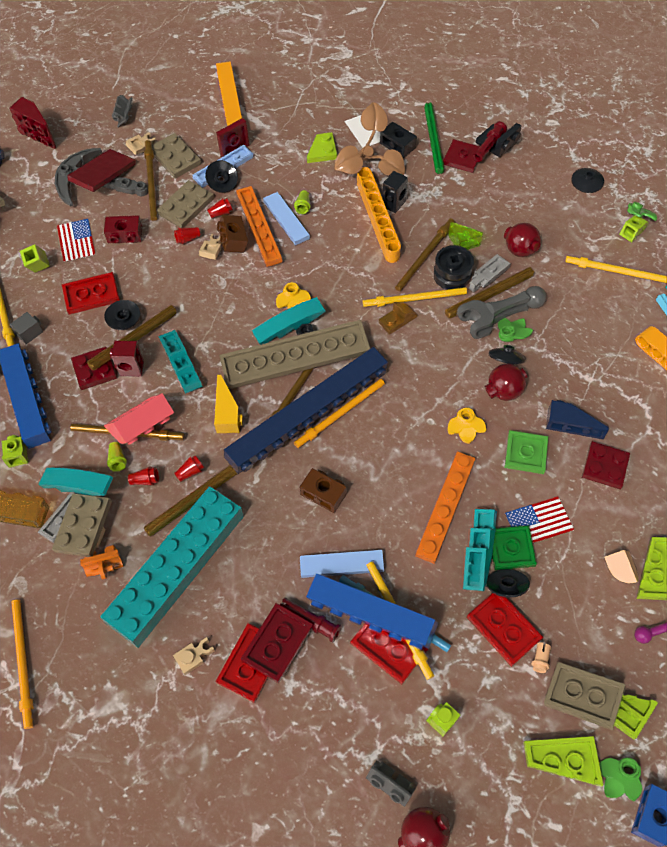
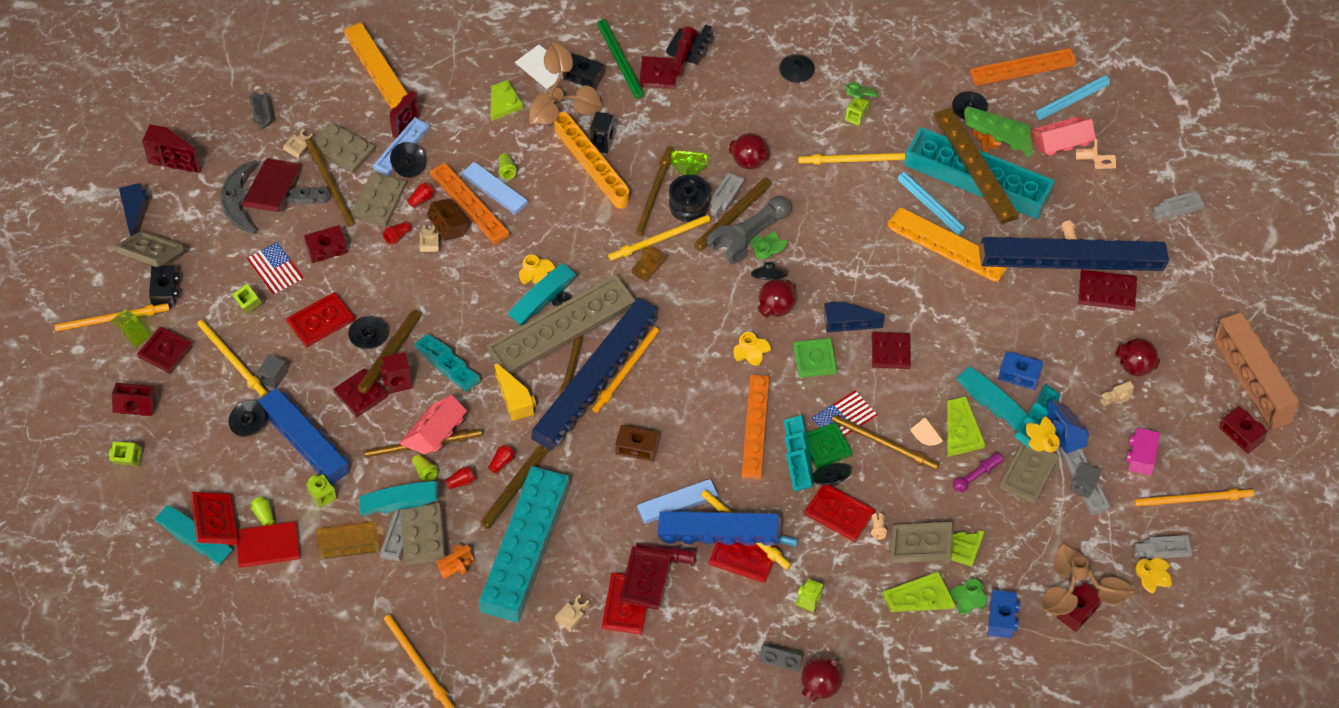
camera: 20 degrees left, 5 degrees down
none -> pearl gold bar [831,414,940,471]

